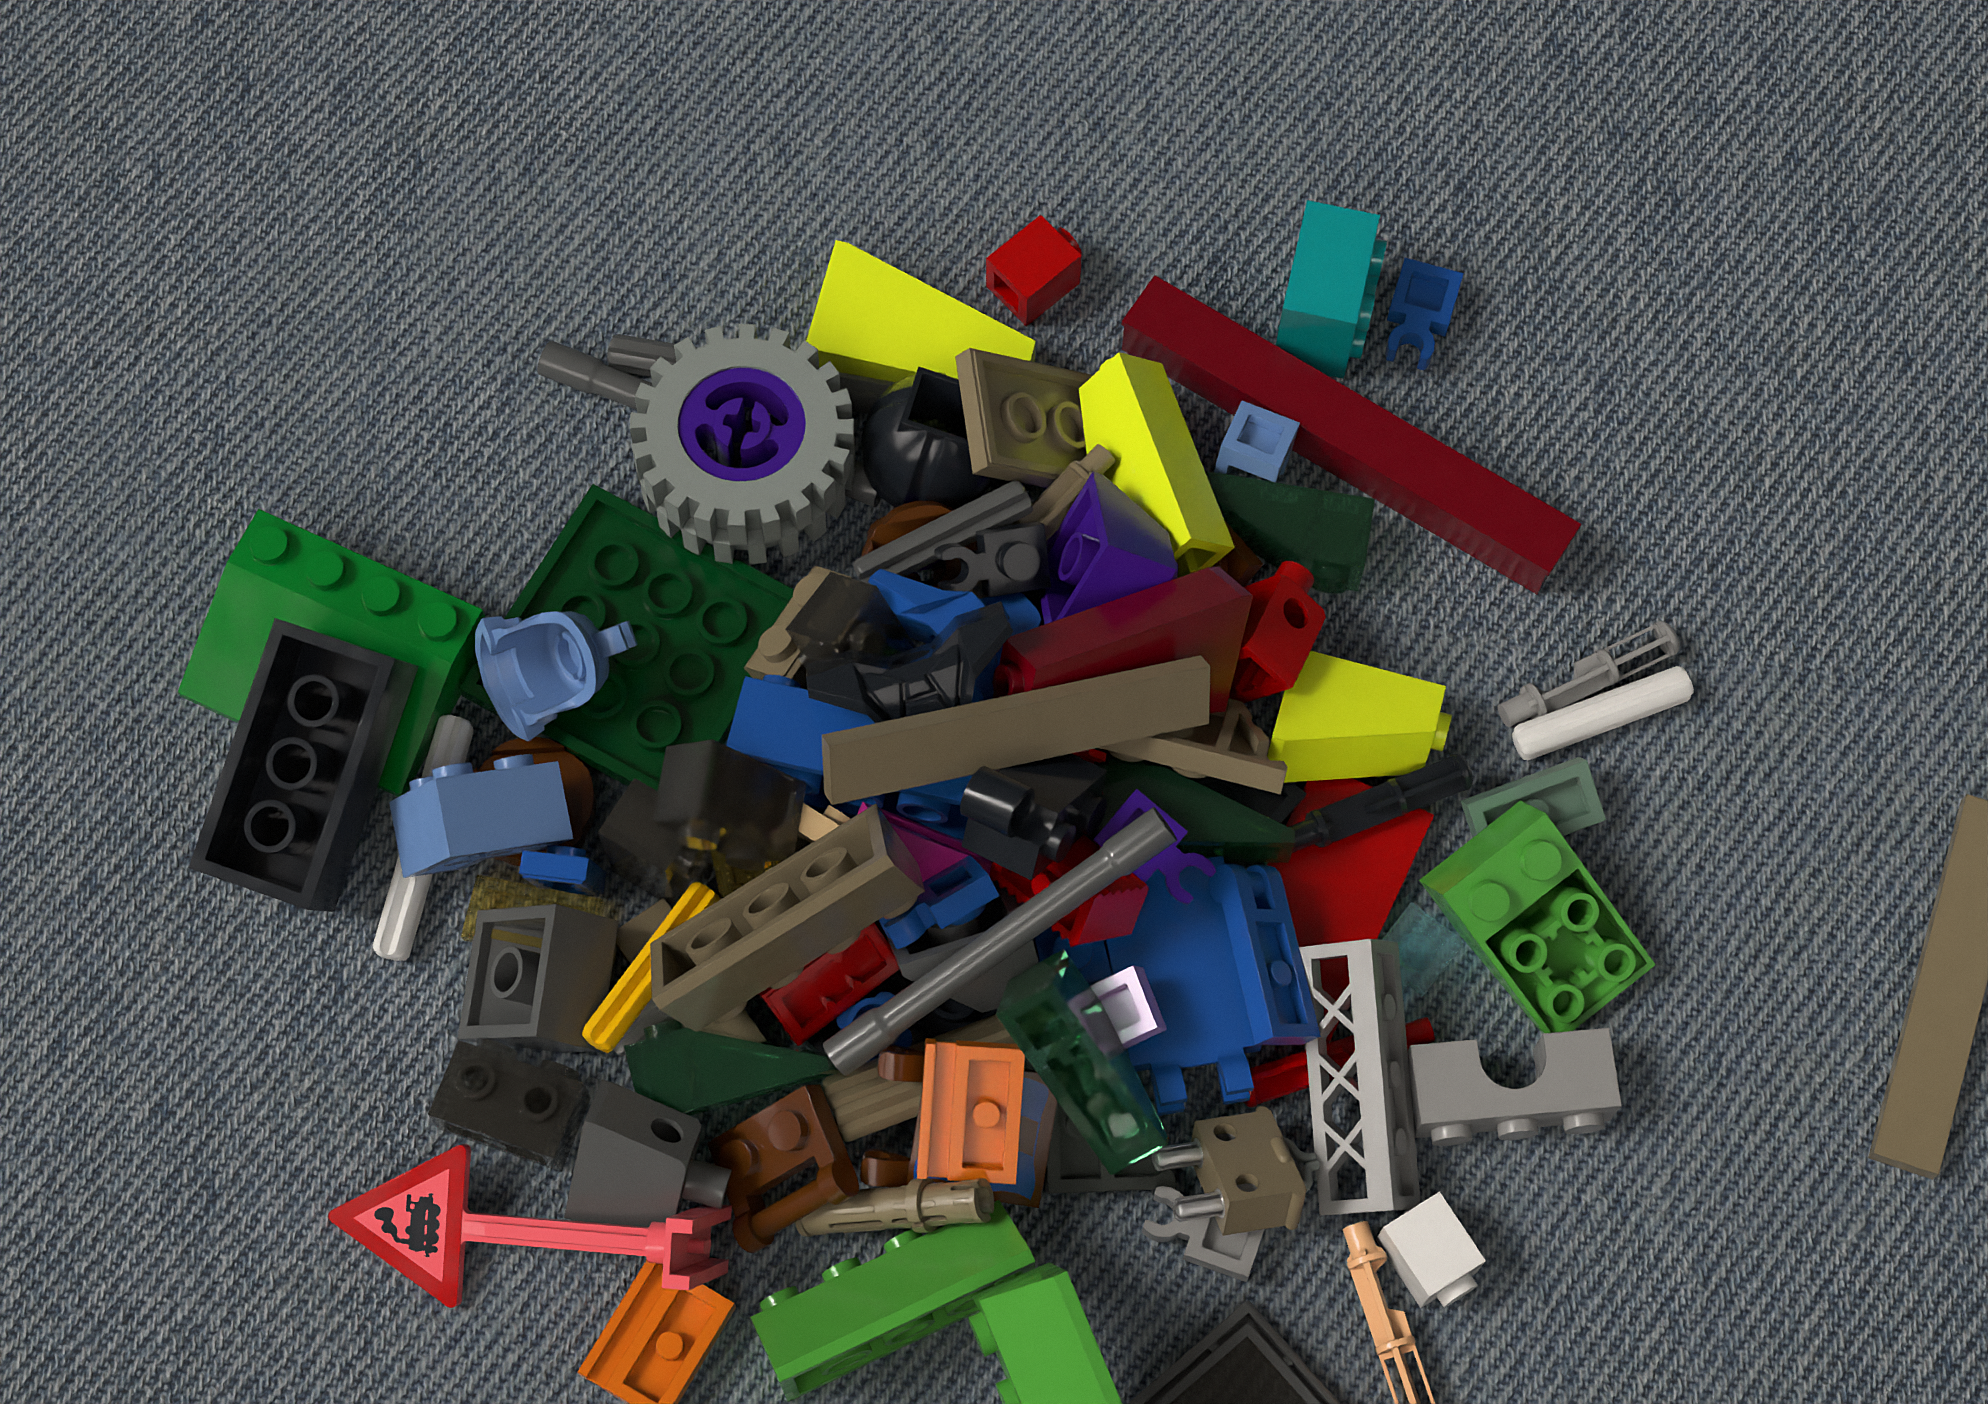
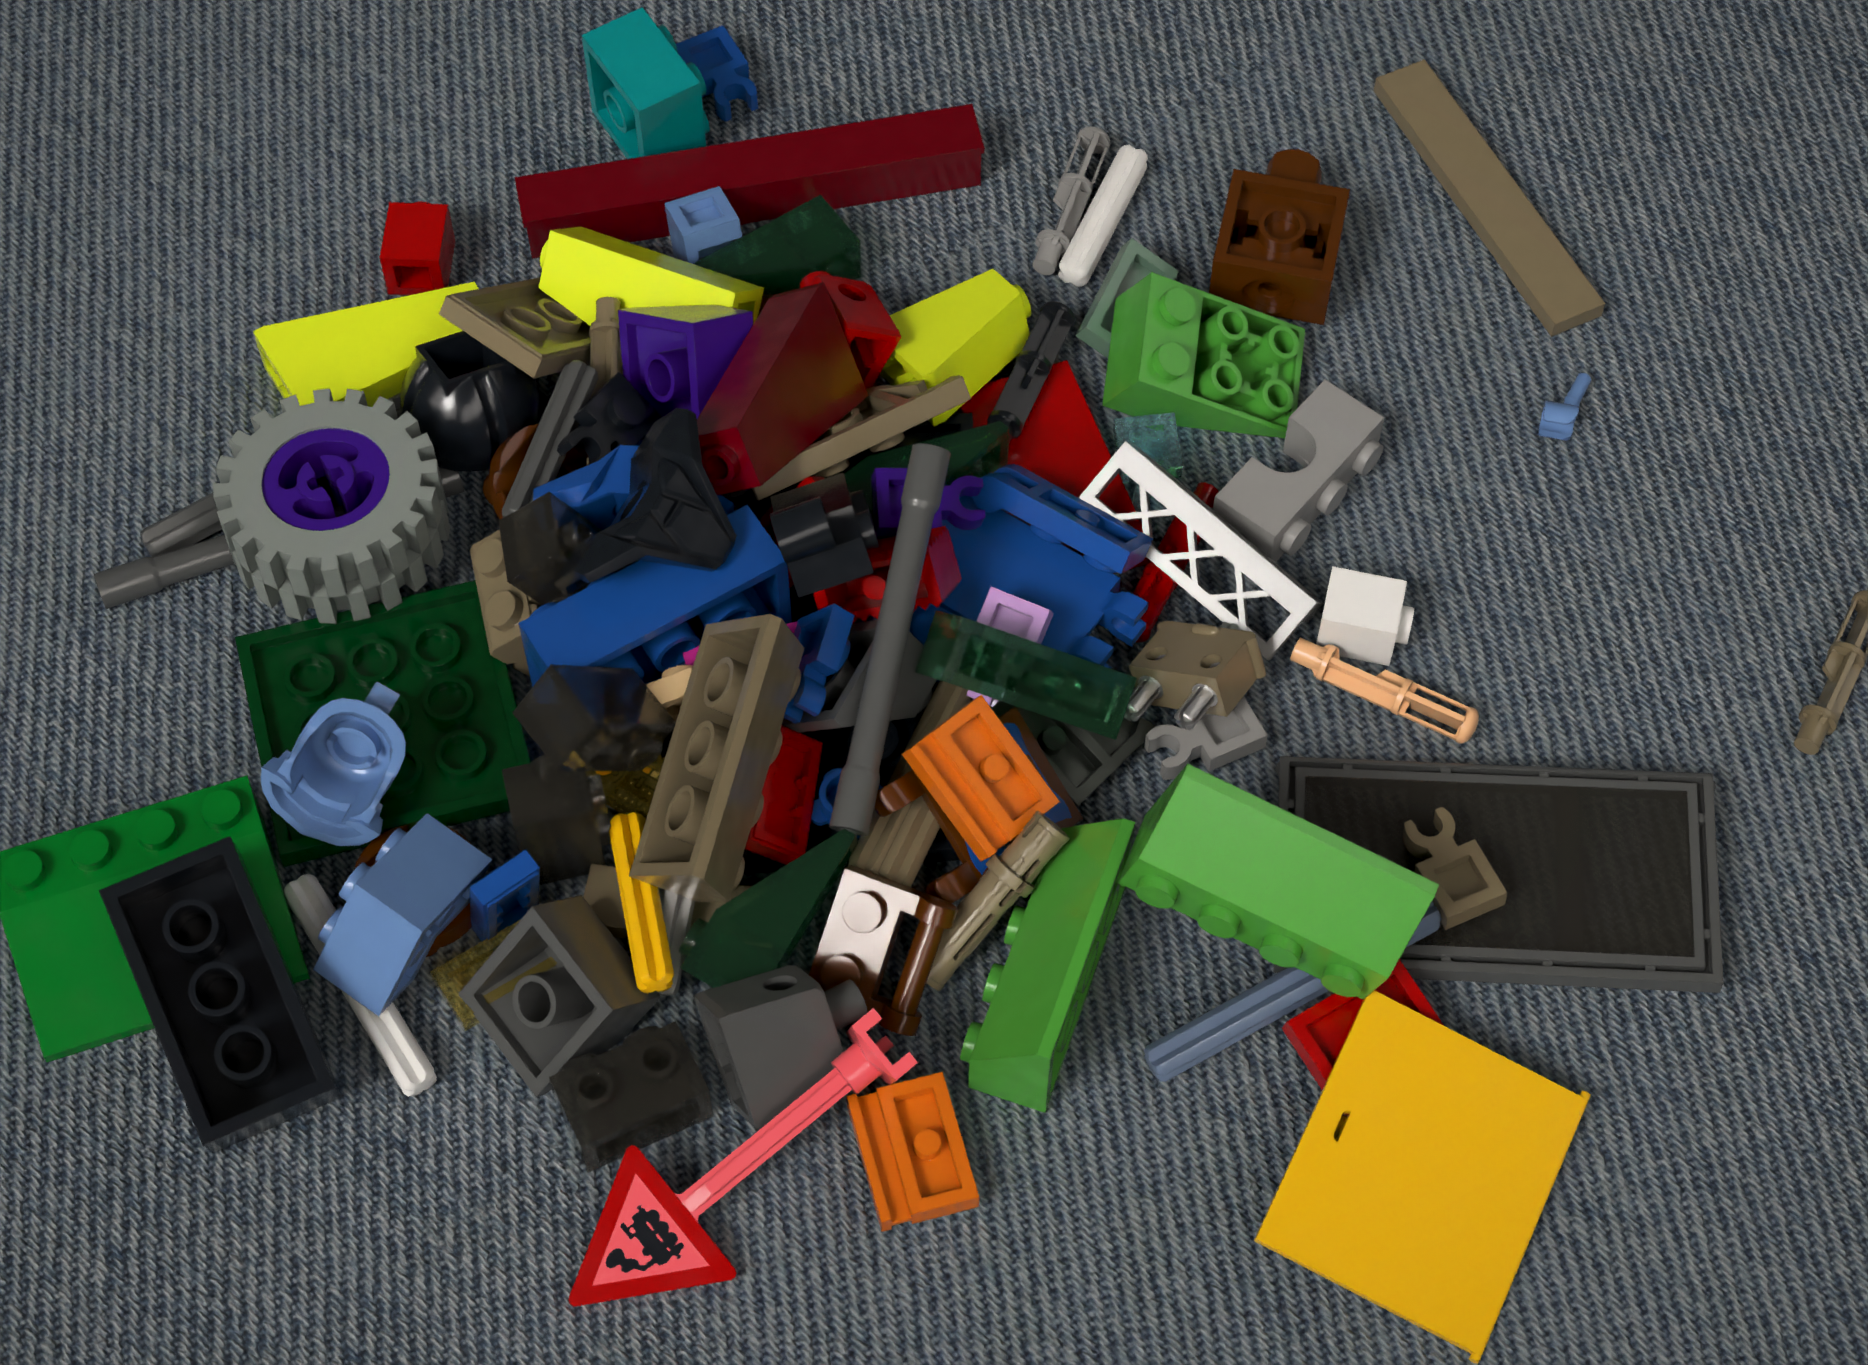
camera: 45 degrees left, 10 degrees down
dark tan tile [822,655,1210,805] -> none
none -> reddish brown brick [1209,149,1350,325]
none -> medium blue hand [1538,373,1591,441]

